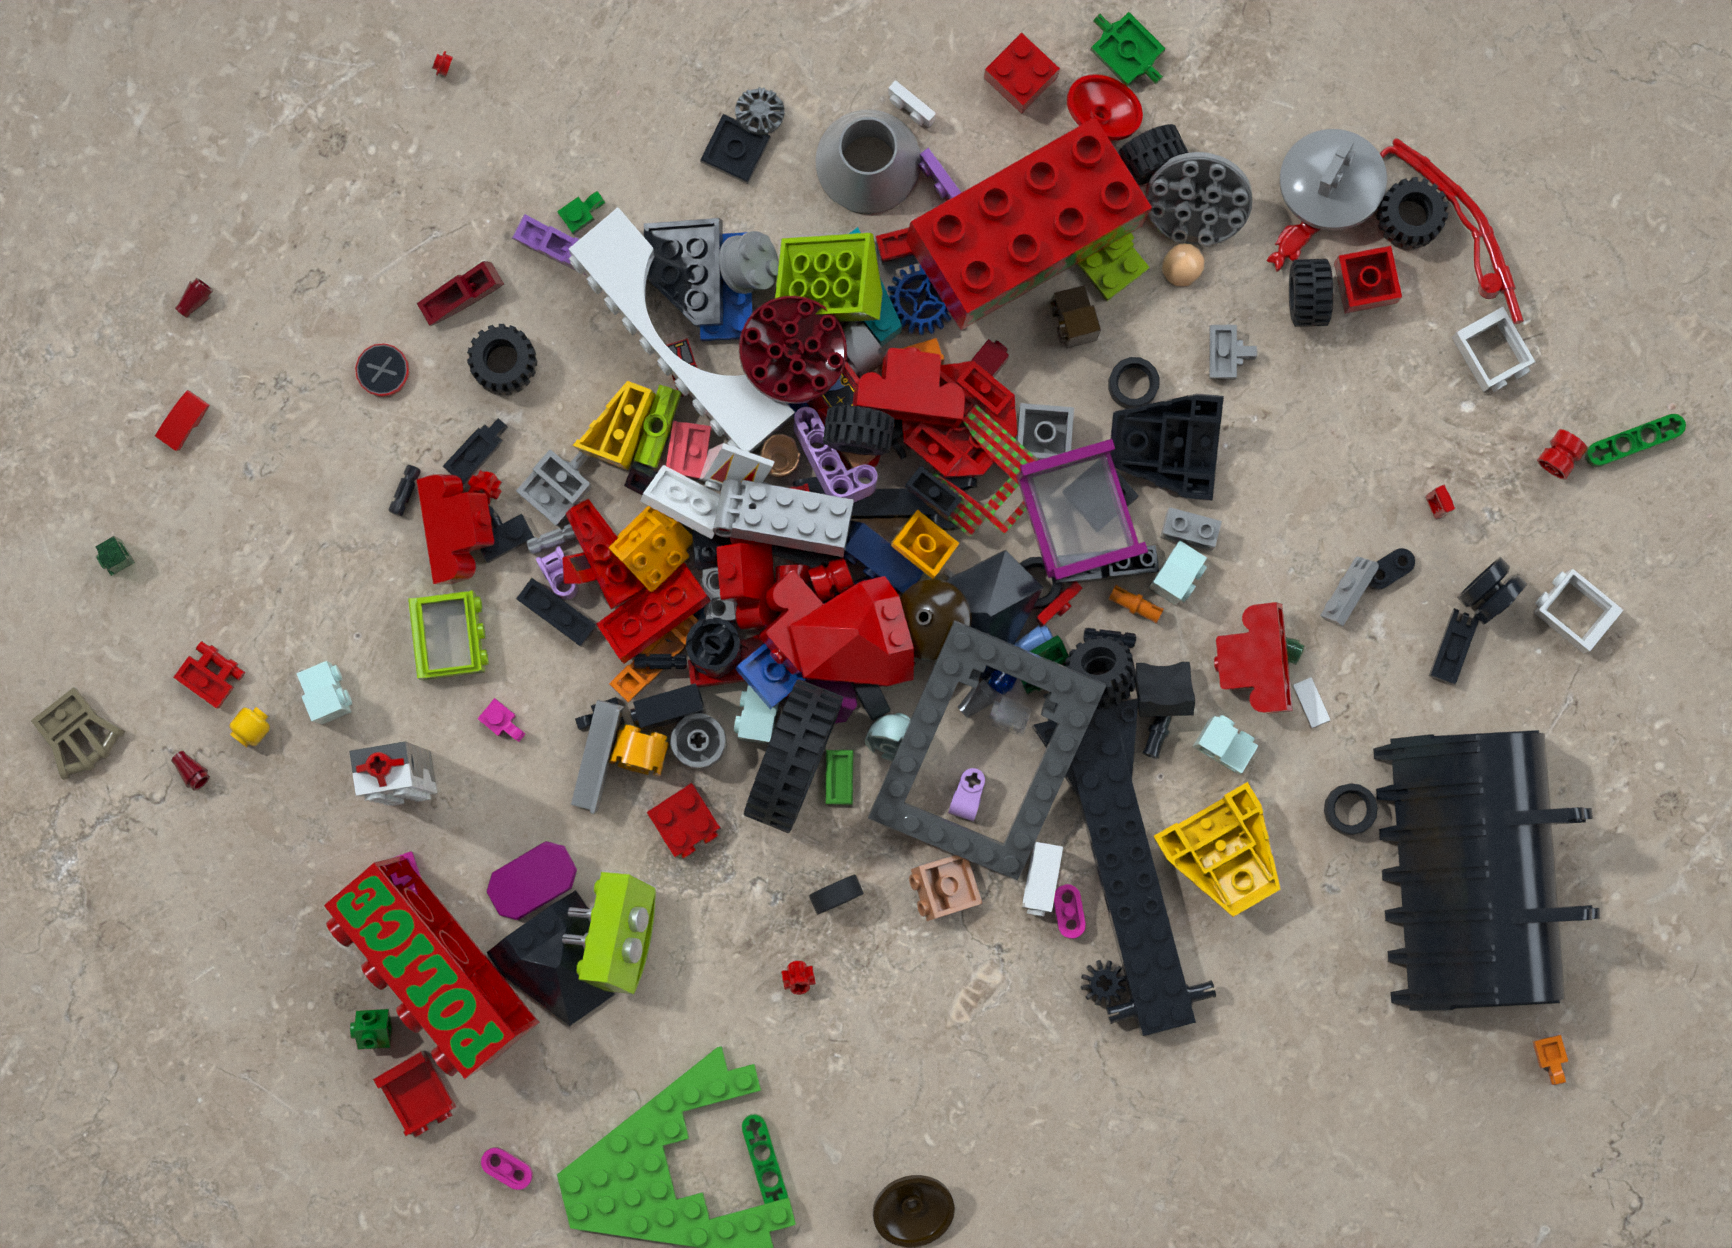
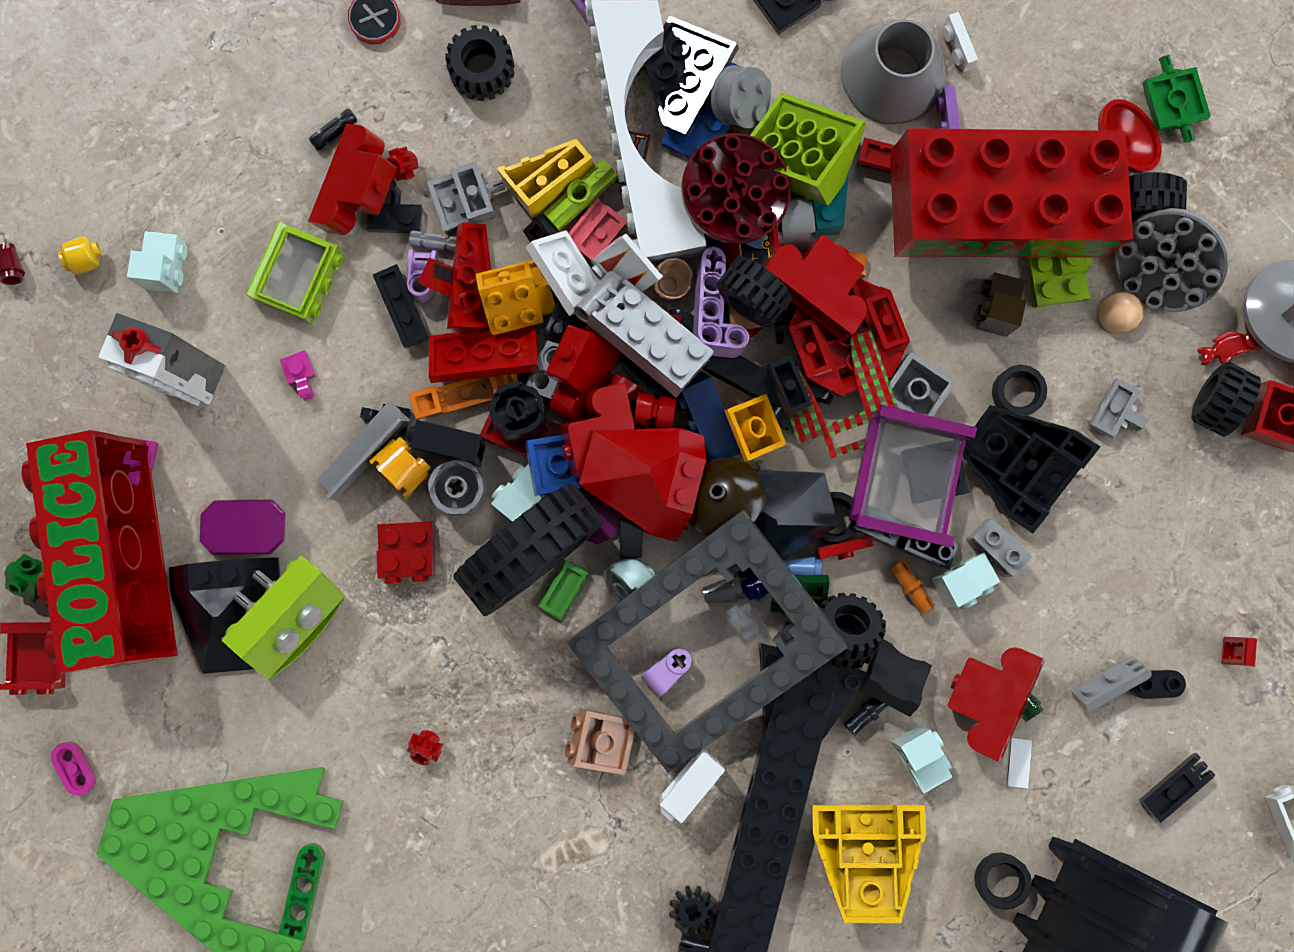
camera: 25 degrees right, 0 degrees up
clear green brick [95,536,135,576] -> none
red plate [173,641,245,709] -> none
black hinge [442,418,508,485] -> none
black axle [634,654,687,669] -> none
black tyre [809,874,864,915] -> none
blue gear [887,265,951,336] -> none
dark red brick [971,339,1009,377] -> none
red brick [984,32,1060,114] -> none
dark pink plate [1054,884,1085,938] -> none
black axle [1083,628,1136,648] -> none
black wheel [1457,557,1527,625] -> none

